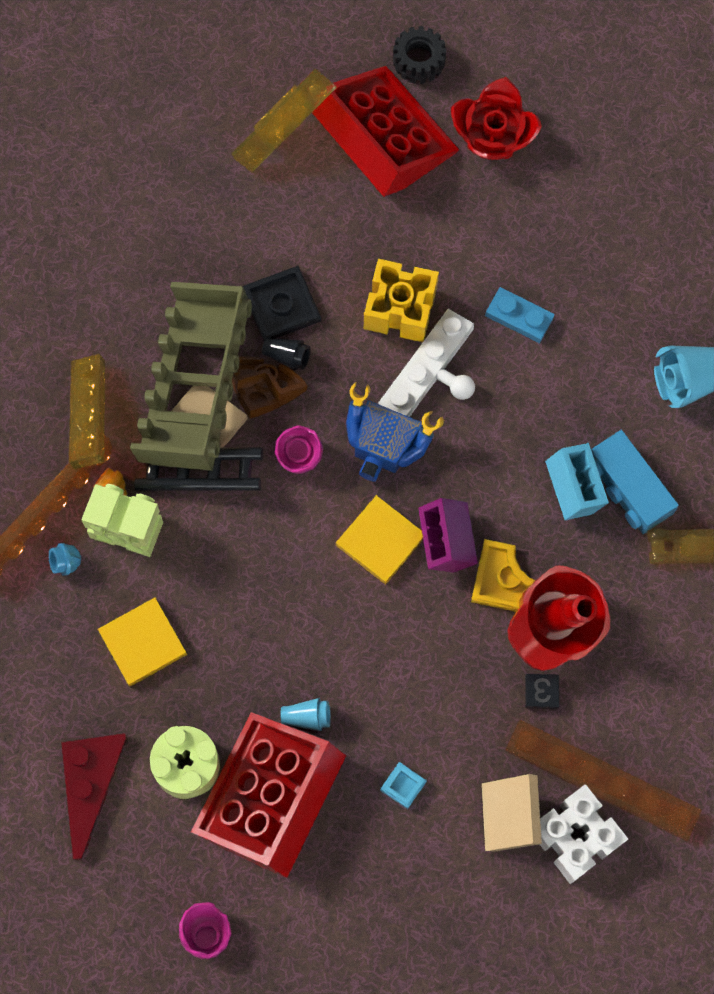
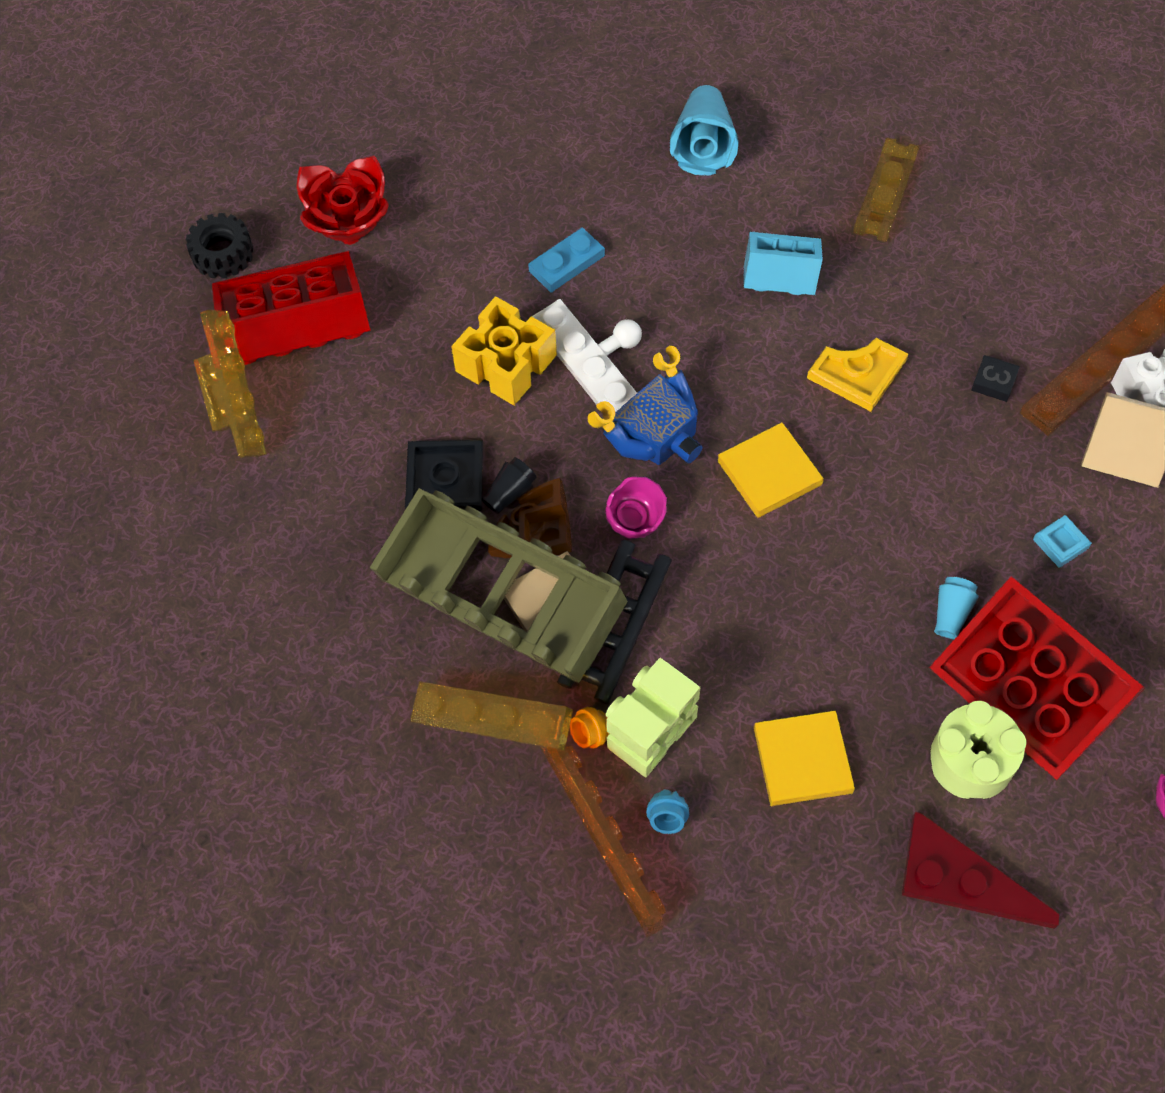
camera: 65 degrees left, 10 degrees down
magenta brick [418,498,478,573] -> none
red piece [507,565,610,671] -> none
dark azure brick [591,429,679,534] -> none

